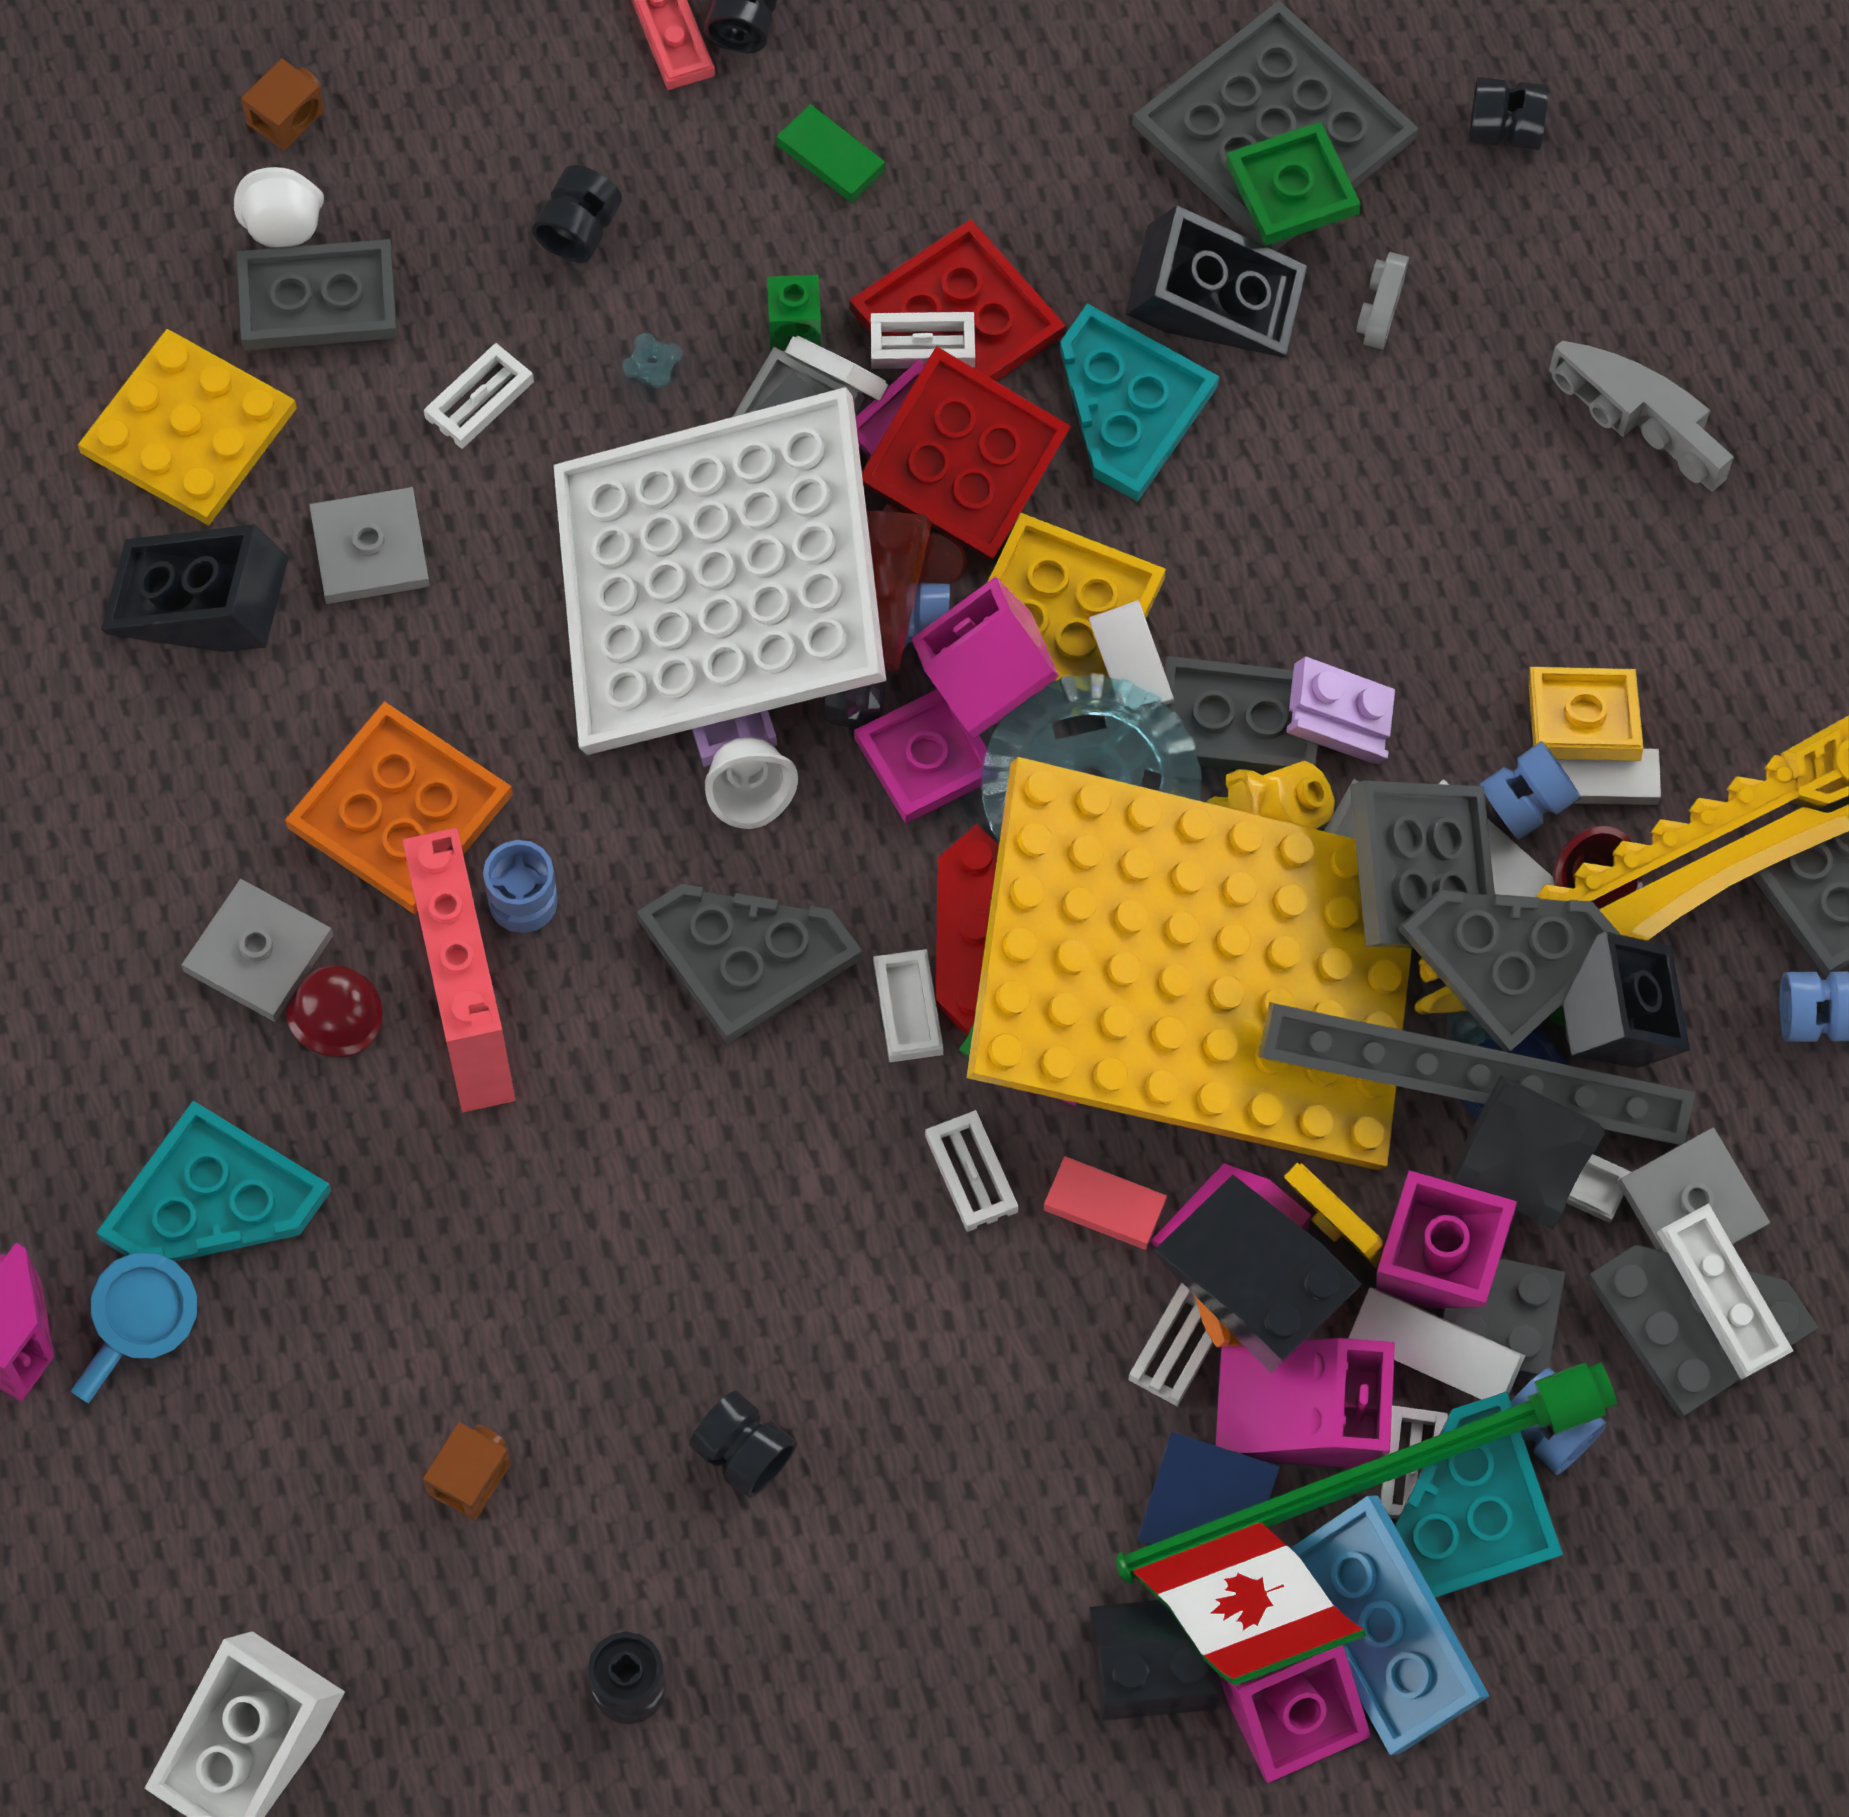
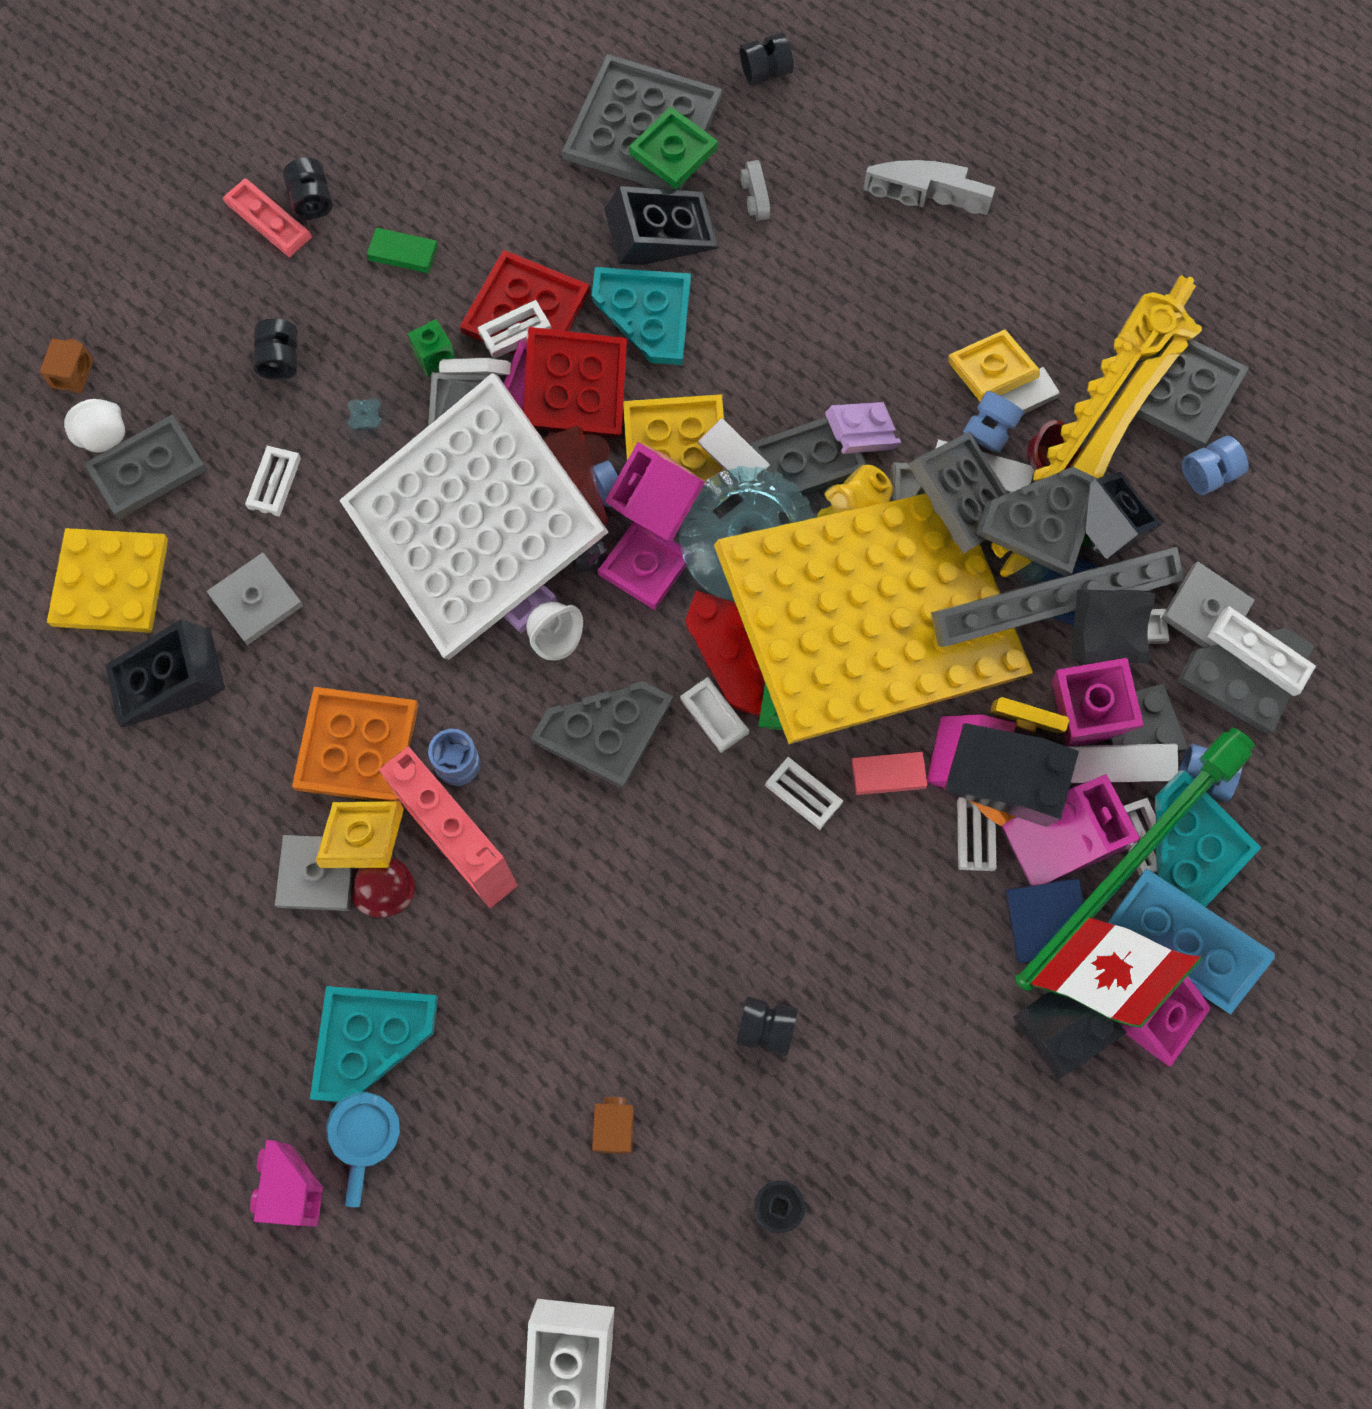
camera: 25 degrees left, 5 degrees up
none -> yellow plate [316,801,404,868]

